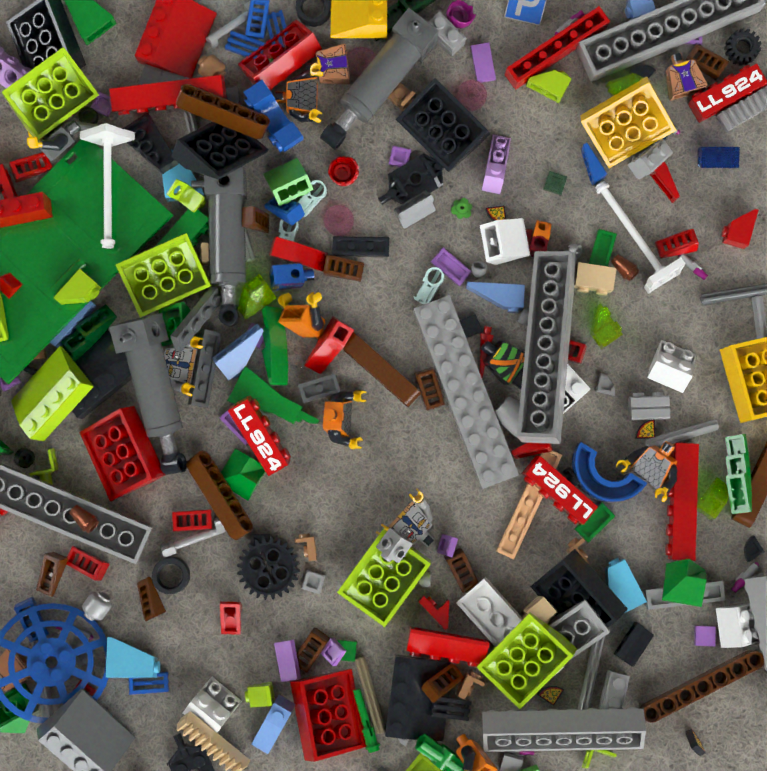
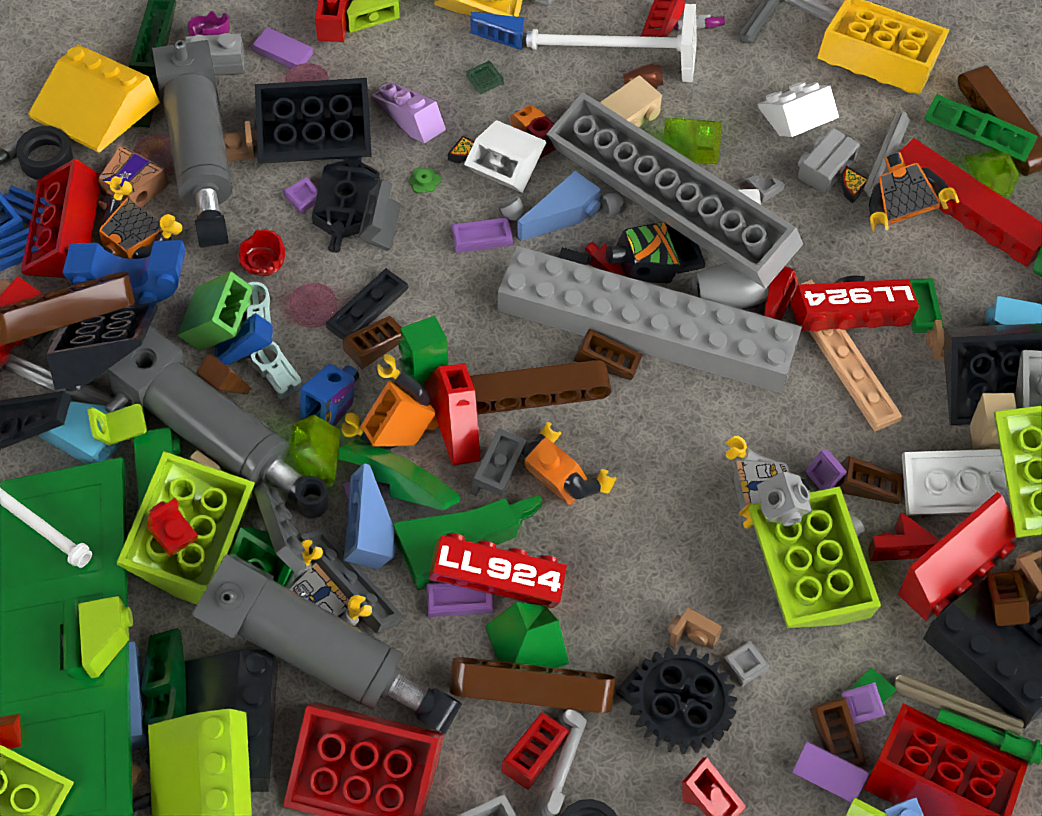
camera: 50 degrees left, 25 degrees down
red slope [269,237,328,272] -> none
light aqua piece [414,267,444,305] -> none
blue brick [572,442,647,502] -> none
green tile [589,229,617,267] -> none
none -> red bracket [147,498,198,557]
none -> green brick [398,315,448,392]

